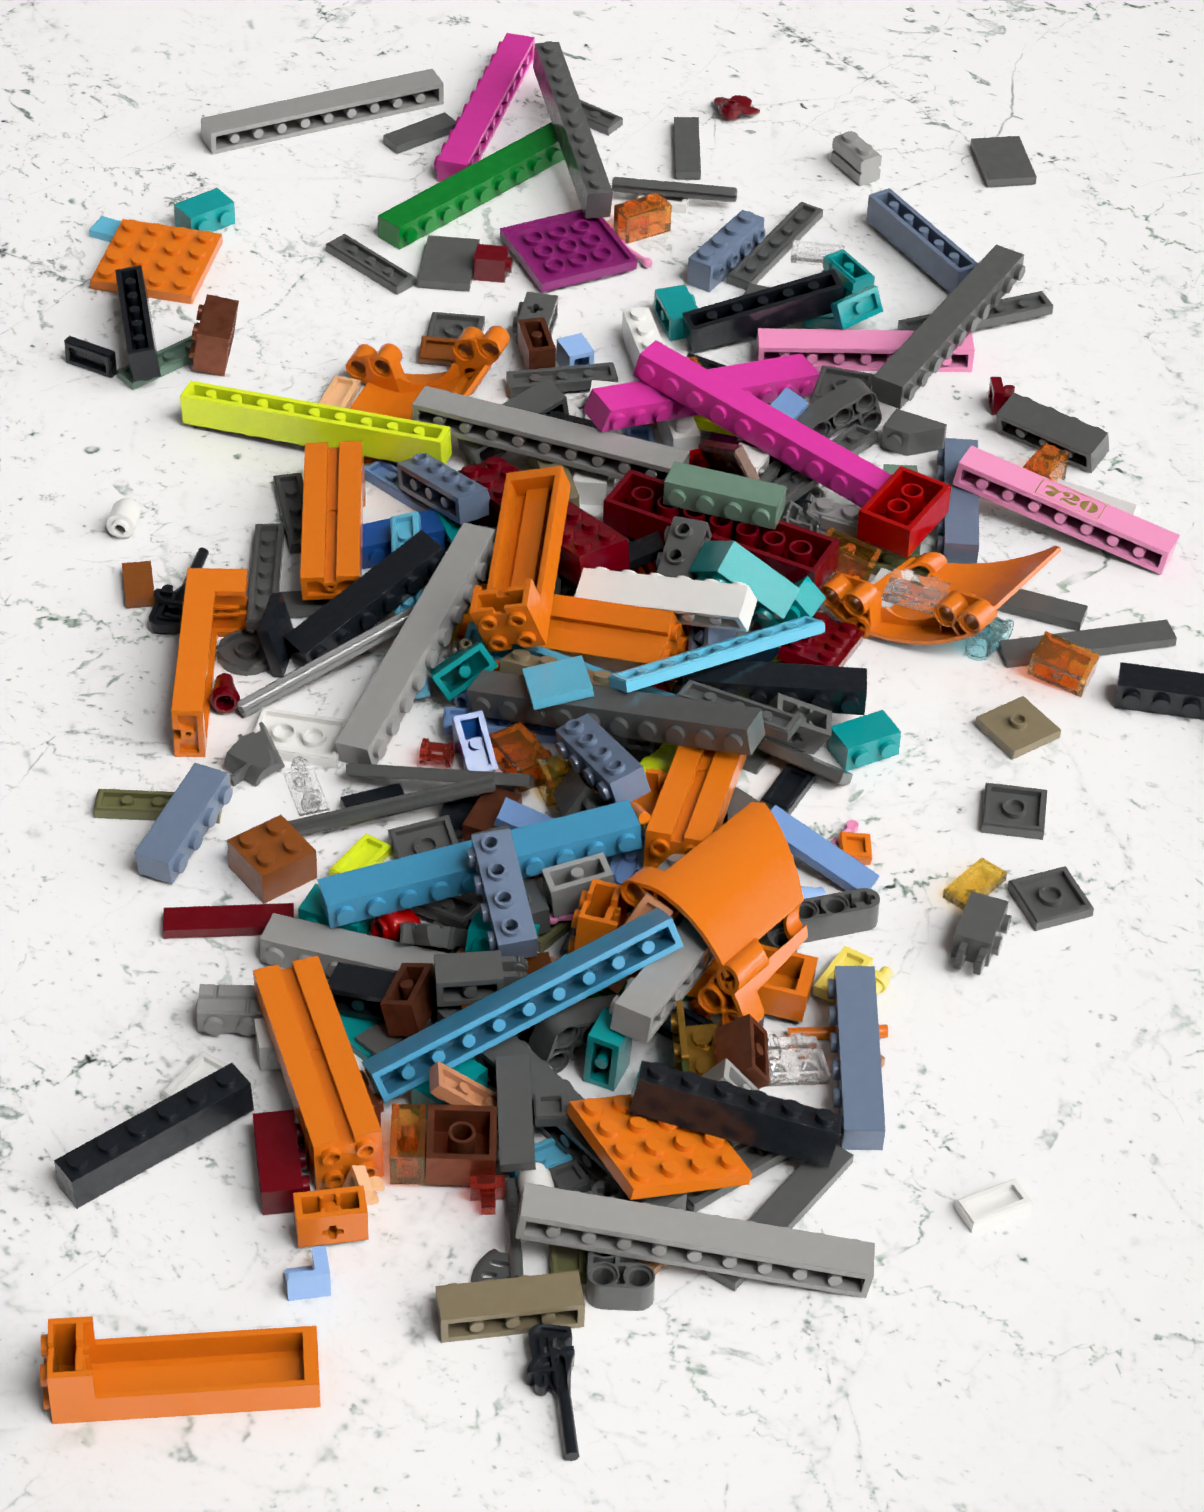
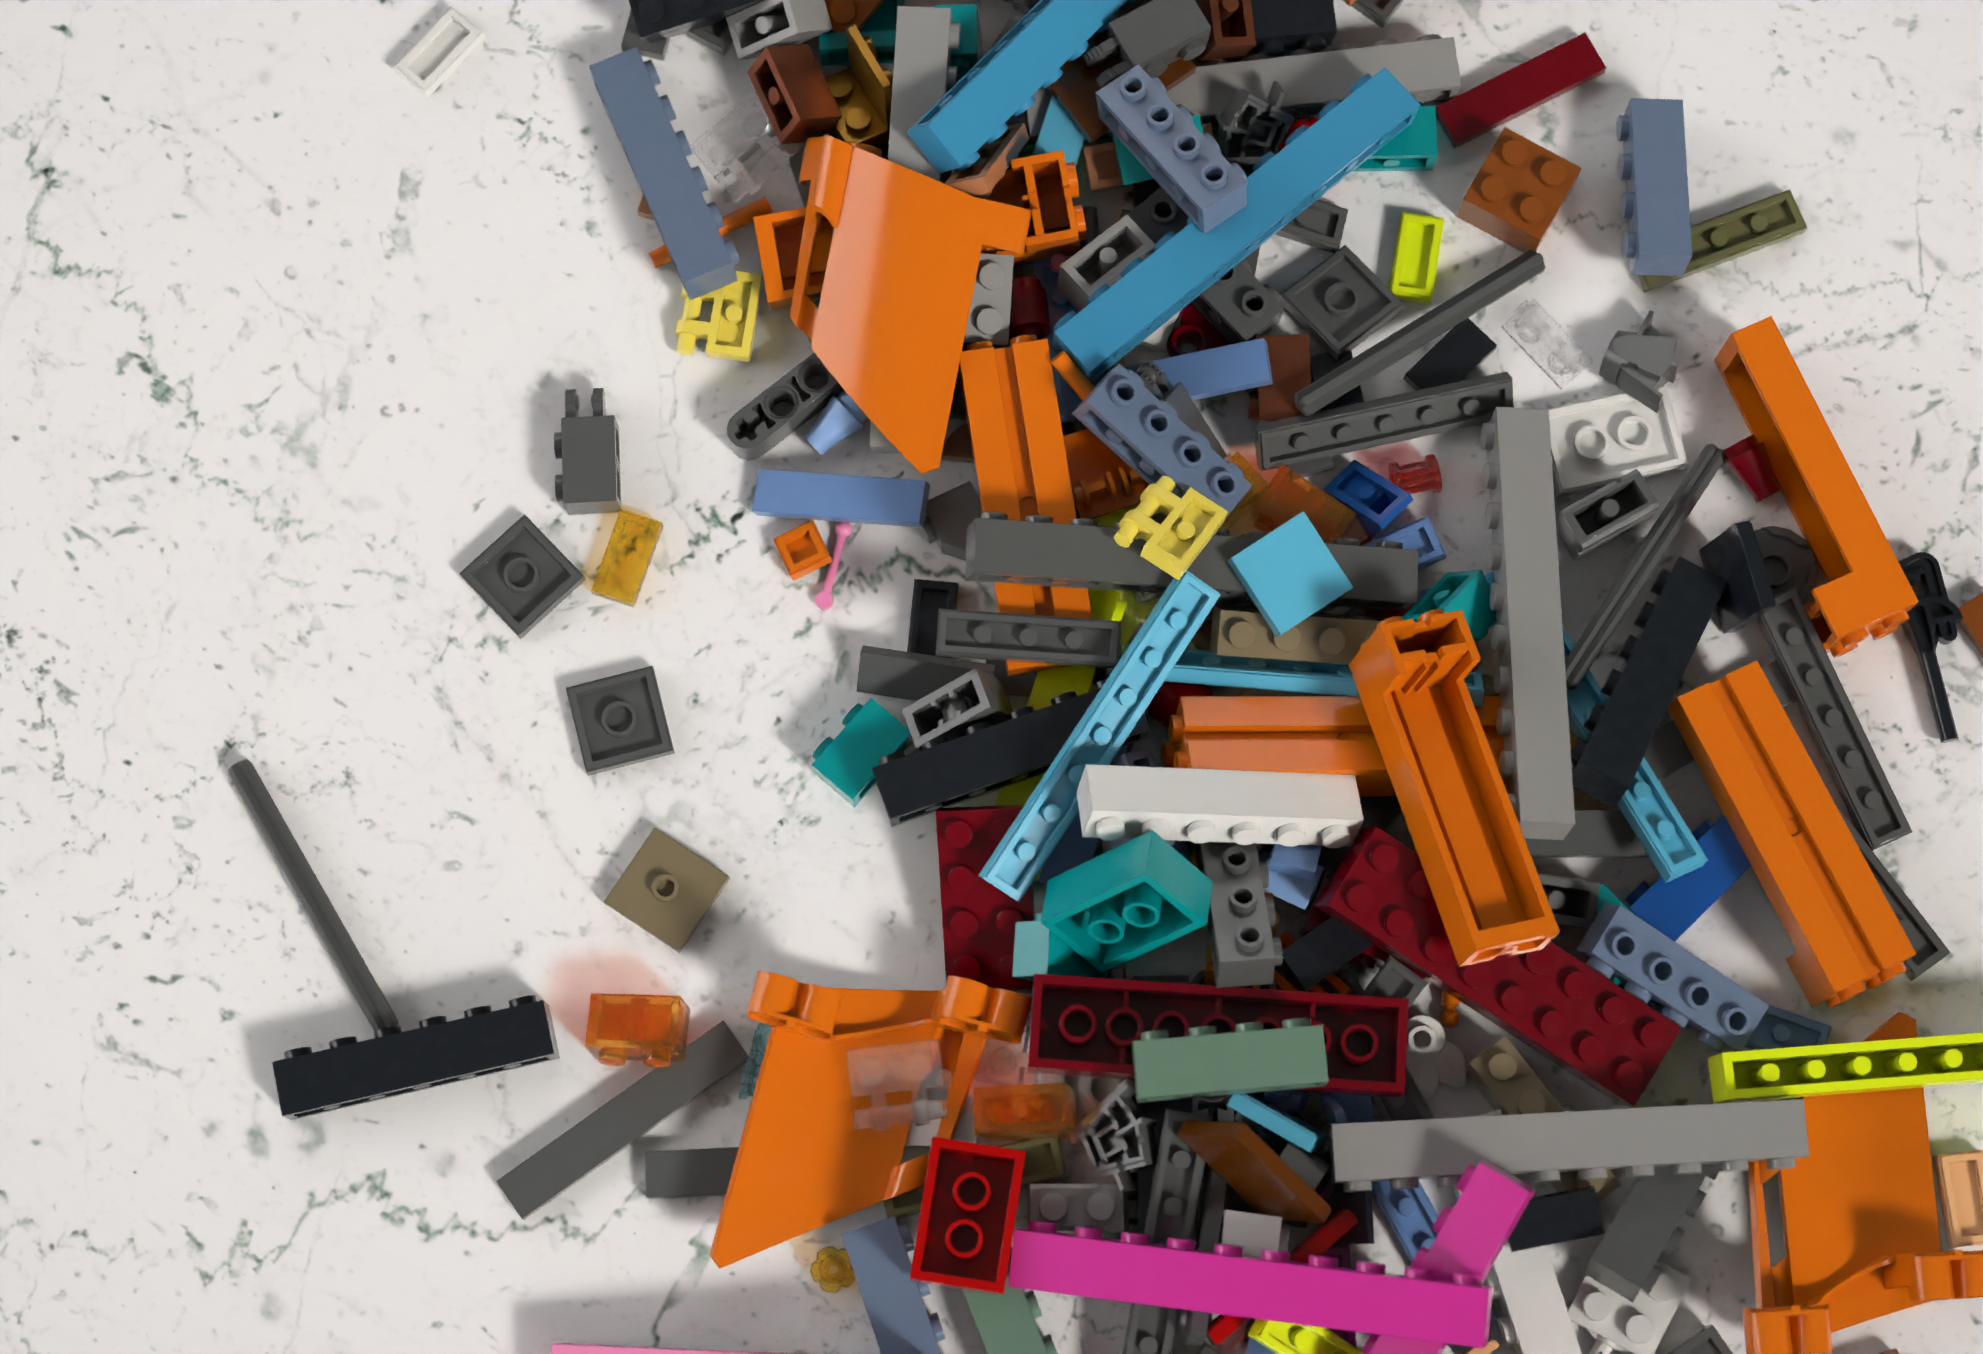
camera: 160 degrees right, 35 degrees up
none -> clear yellow plate [811,1246,855,1293]
none -> light yellow plate [1114,476,1228,581]
none -> dark grey brick [1556,469,1660,560]

